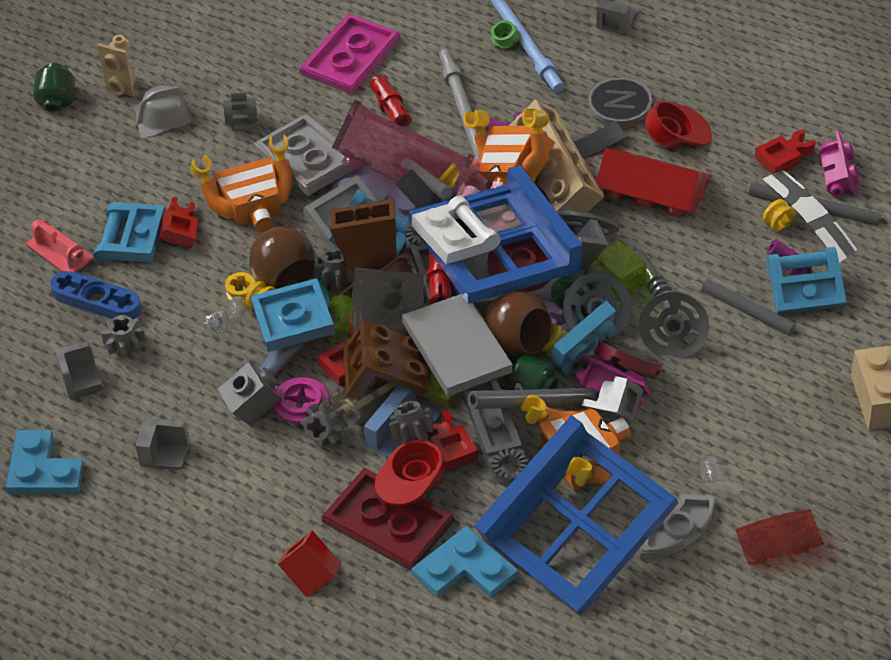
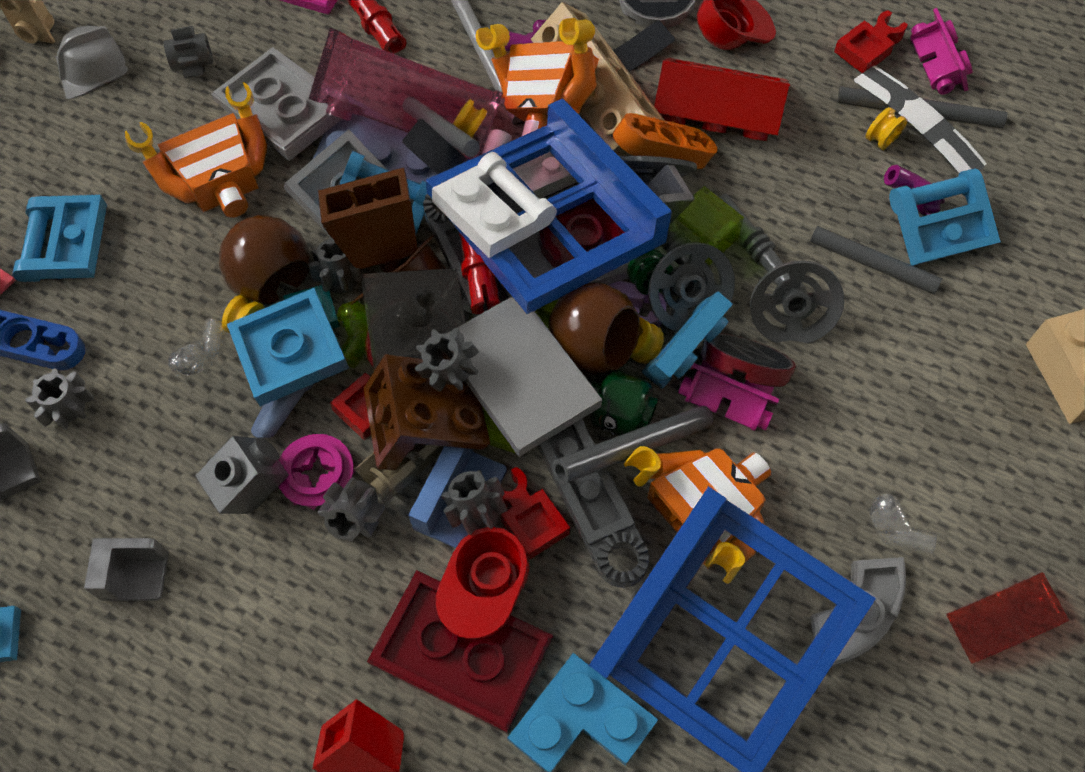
camera: 10 degrees left, 15 degrees up
red plate [160,197,198,249] -> none
yellow bush [225,272,255,304] -> none
flat silver panel [582,376,643,423] -> none
none -> dark grey gear [415,328,479,392]
none -> orange beam [613,113,717,169]

